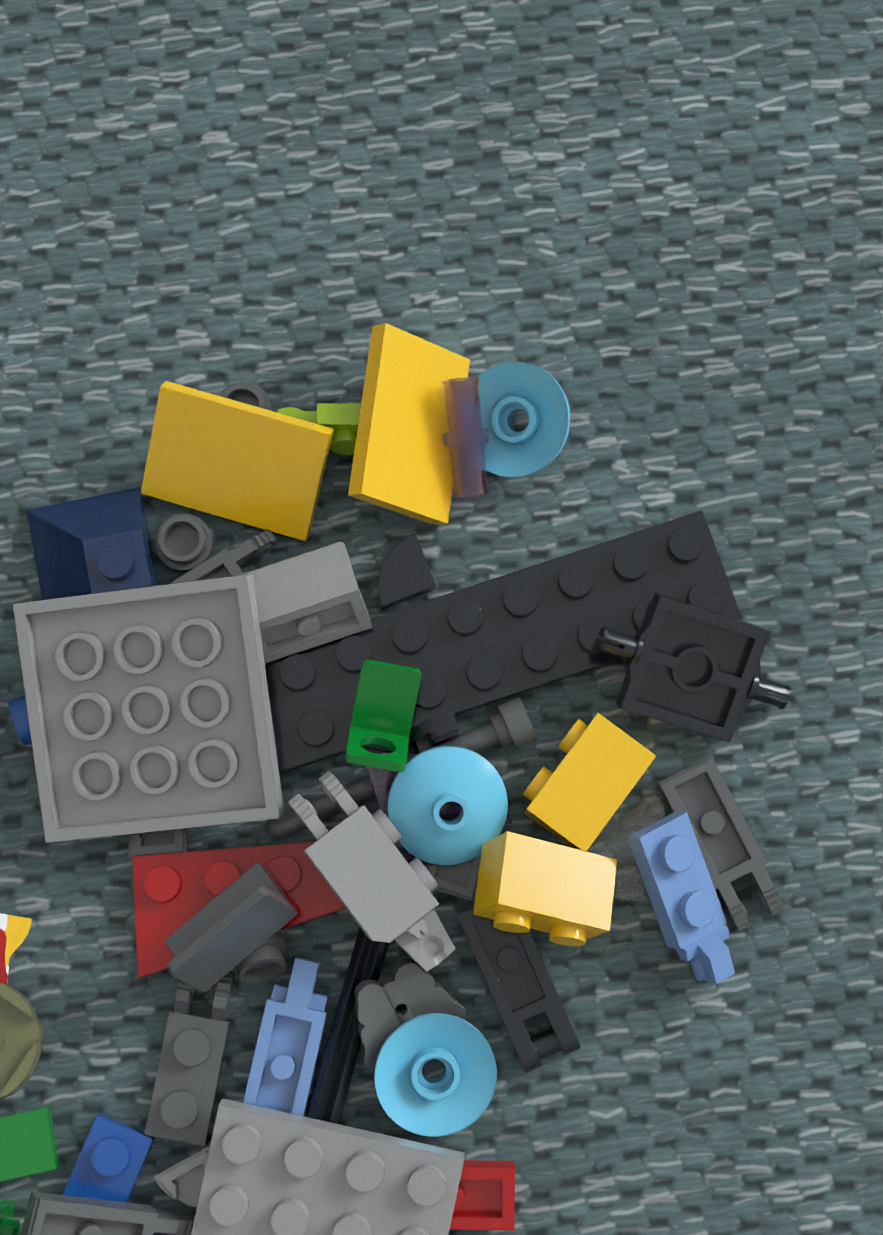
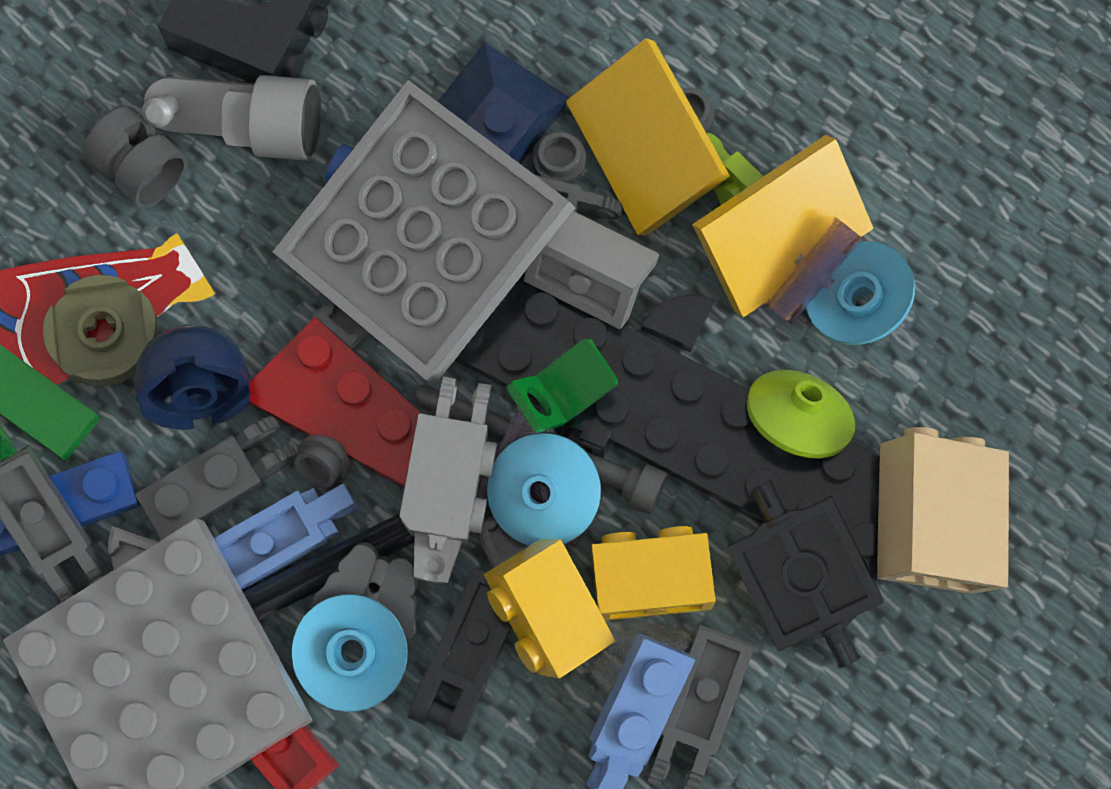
camera: 50 degrees right, 5 degrees down
dark grey panel [164,862,299,993] -> none
none -> dark blue cylinder [135,324,251,430]
none -> lime dish [746,370,855,459]
none -> tan brick [877,427,1009,594]

